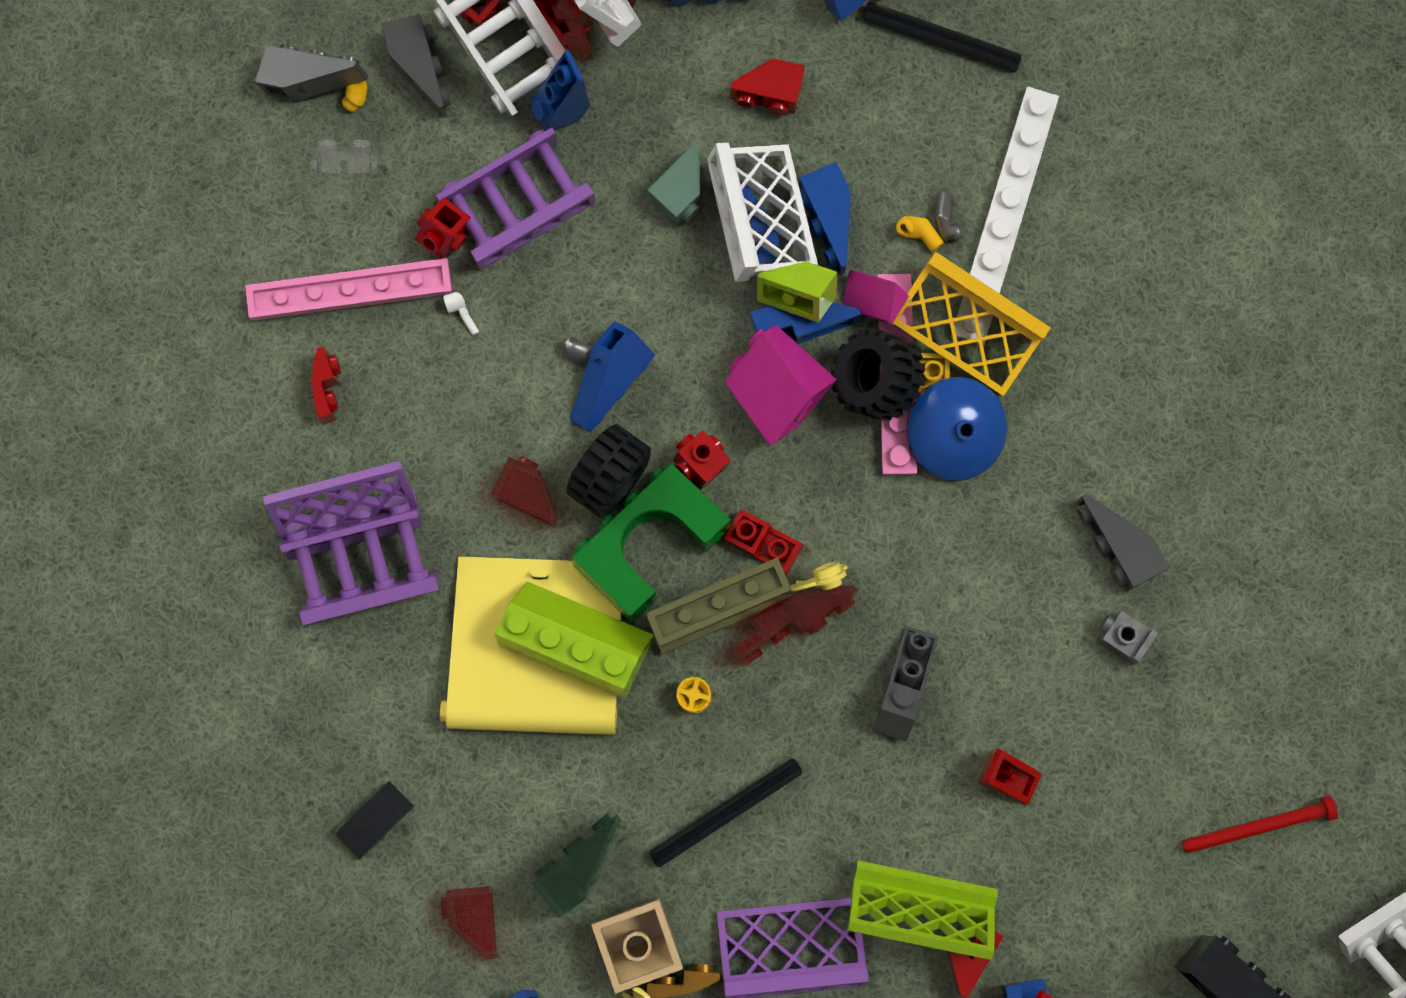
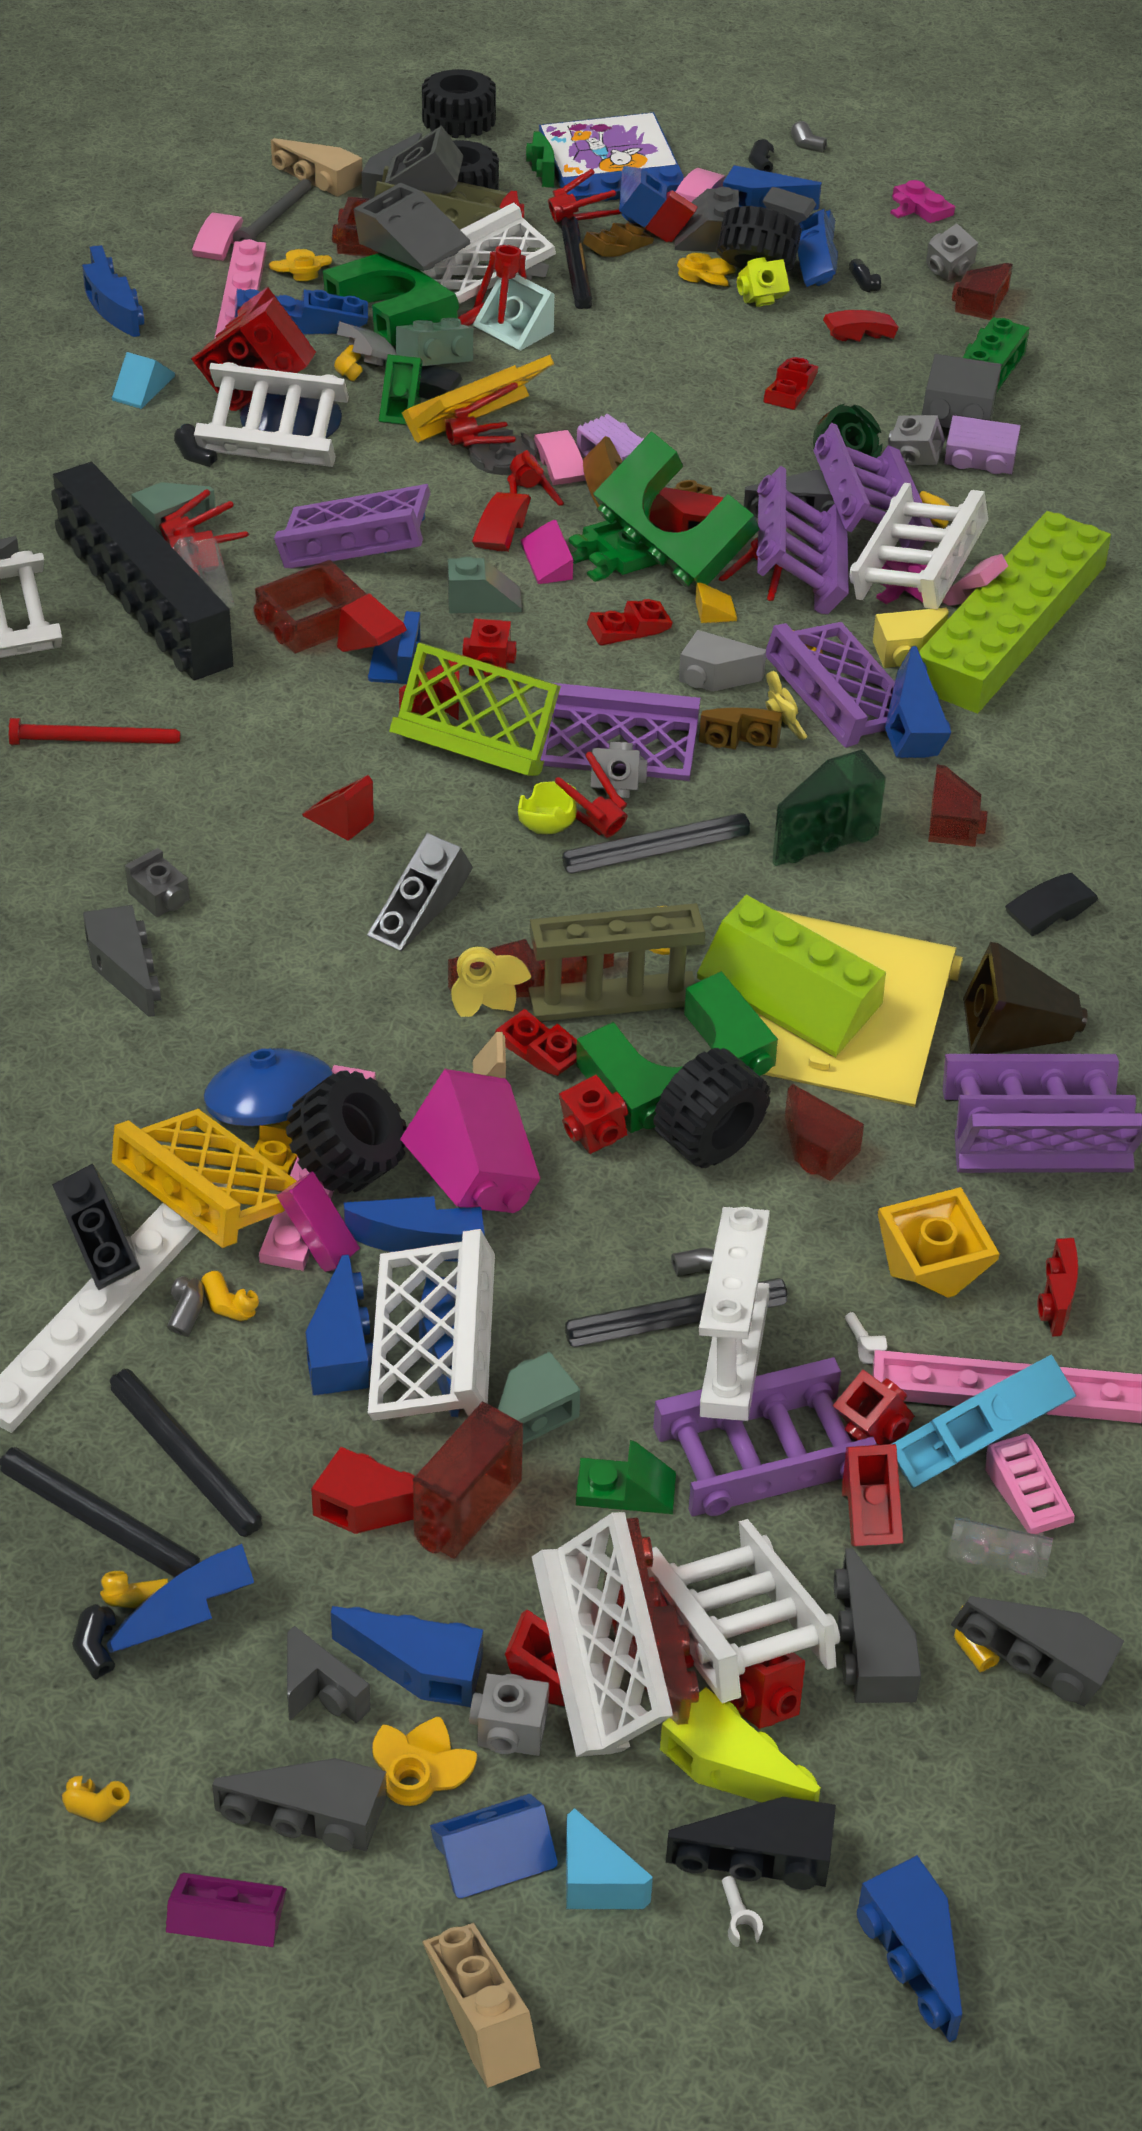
camera: 170 degrees left, 35 degrees down
blue slope [531,50,590,131] -> none
blue slope [570,321,655,432] -> none
tan slope [591,897,683,994] -> none
lime slope [757,261,837,323] -> none
none -> black slope [52,1163,140,1290]
none -> black axle [110,1369,262,1537]
none -> clear red window [413,1401,523,1559]
none -> tan slope [473,1032,506,1079]
none -> neon yellow hair [518,781,577,835]
none -> red plant [555,751,628,838]
none -> black axle [565,1278,788,1347]
none -> green slope [576,1440,676,1514]
none -> light grey brick [591,742,648,798]
none -> white fence [699,1207,770,1421]
none -> red slope [842,1444,903,1546]
none -> yellow slope [878,1187,1000,1298]
none -> medium azure slope [892,1354,1076,1489]
none -> dark brown slope [963,942,1088,1054]
none -> bright pink slope [985,1434,1075,1536]

